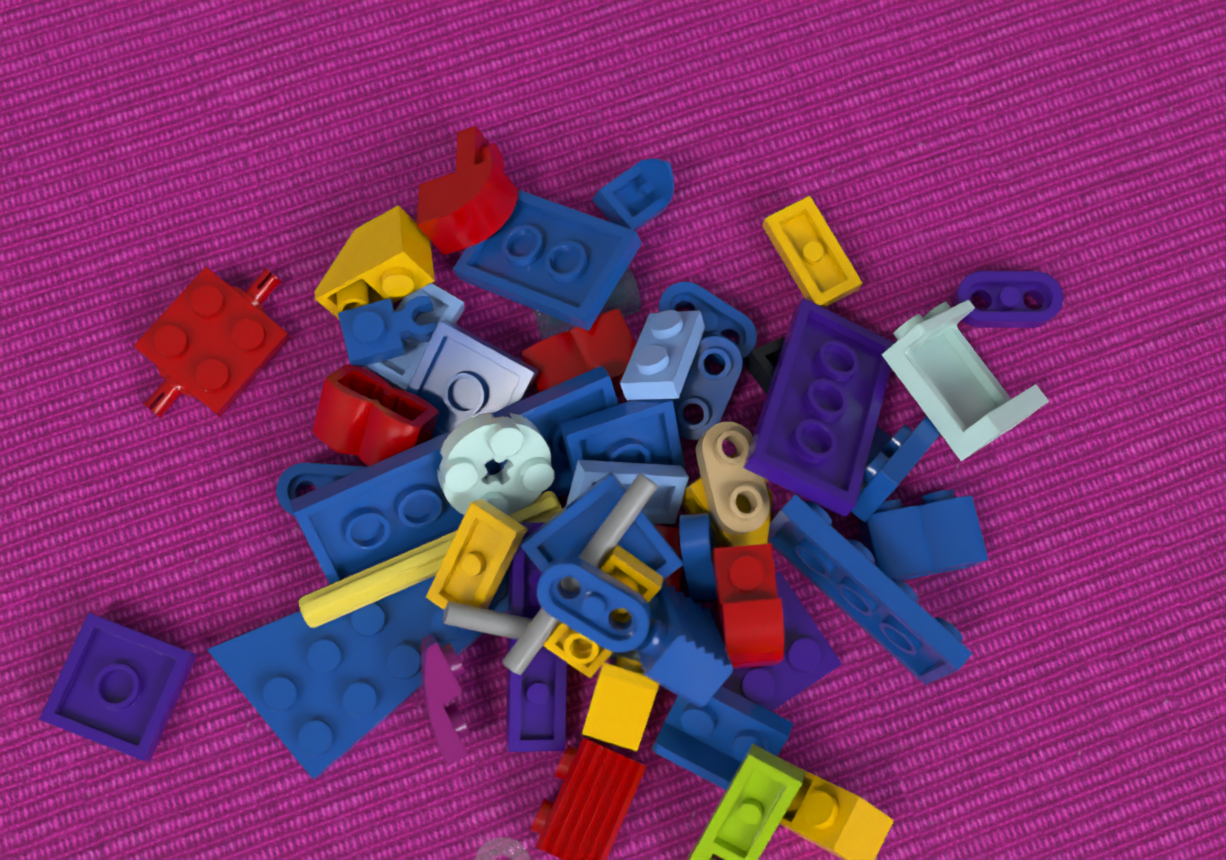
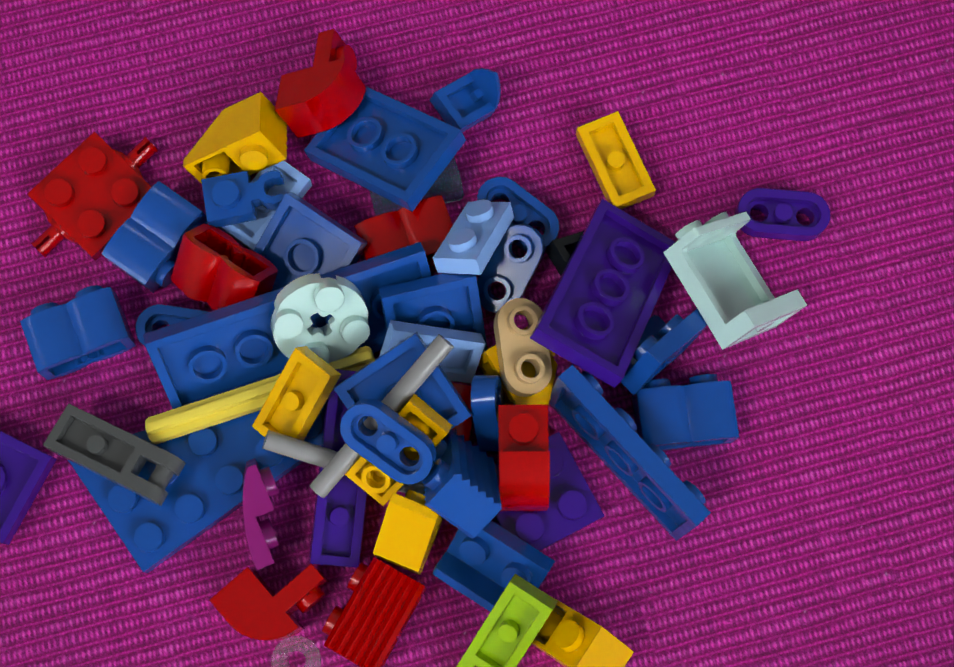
camera: 10 degrees right, 0 degrees up
none -> blue brick [20,285,136,380]
none -> dark grey plate [43,403,186,506]
none -> blue brick [102,181,208,293]
none -> red brick [209,564,329,641]

